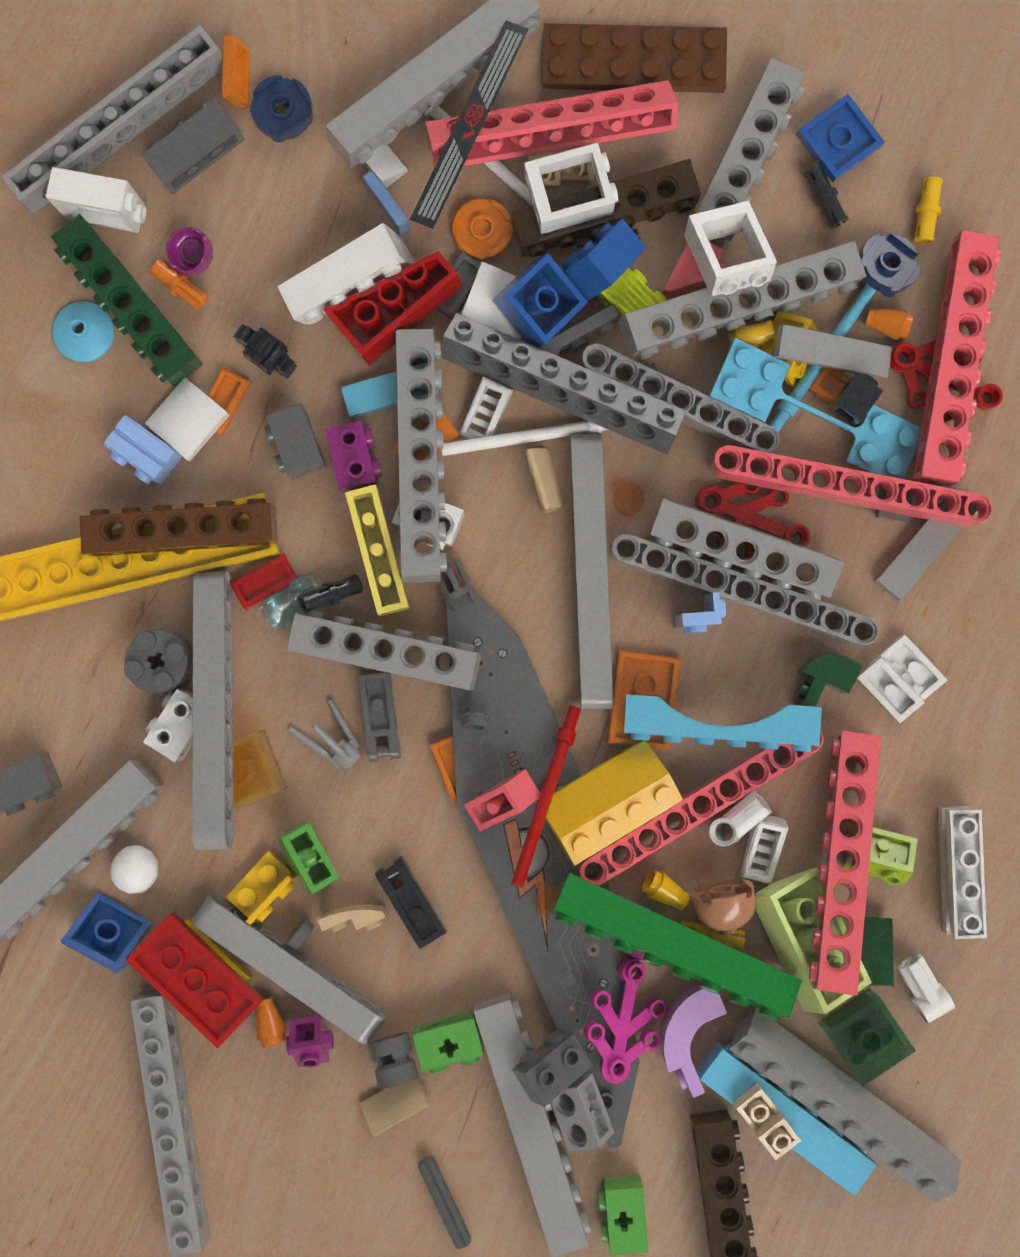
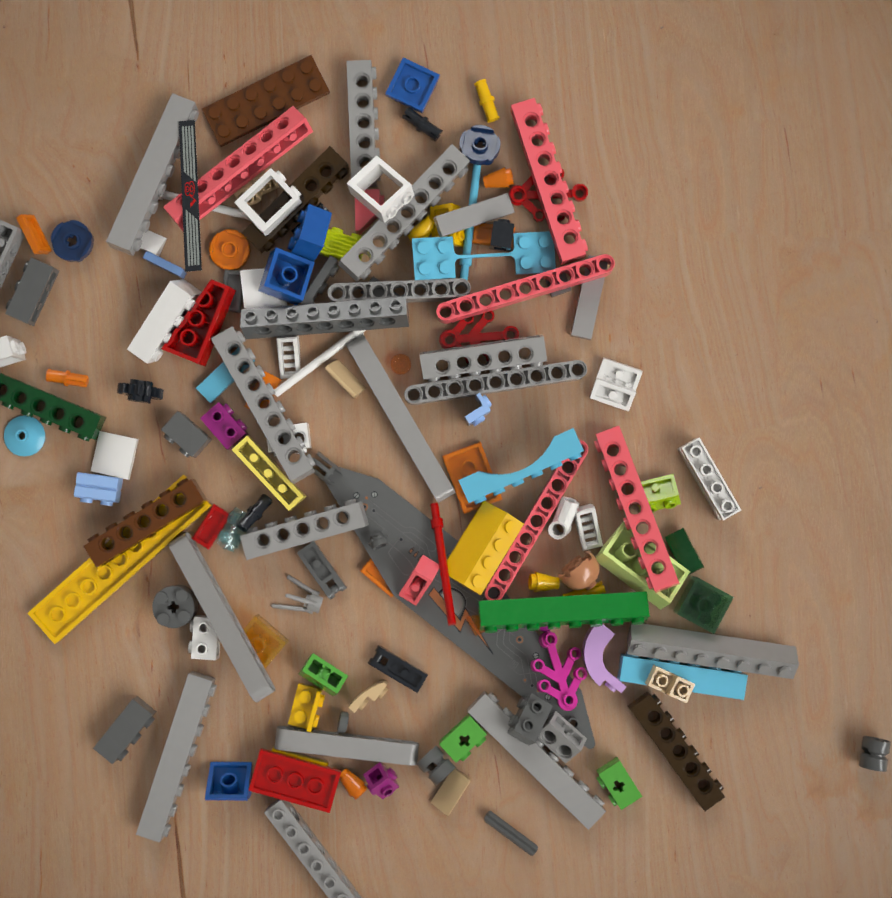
camera: 30 degrees left, 0 degrees up
white hair [110,845,159,894] -> none
magenta hair [166,227,213,275] -> none
orange tile [207,367,252,437] -> none
dark green brick [795,654,863,707] -> none
white piece [897,954,955,1024] -> none

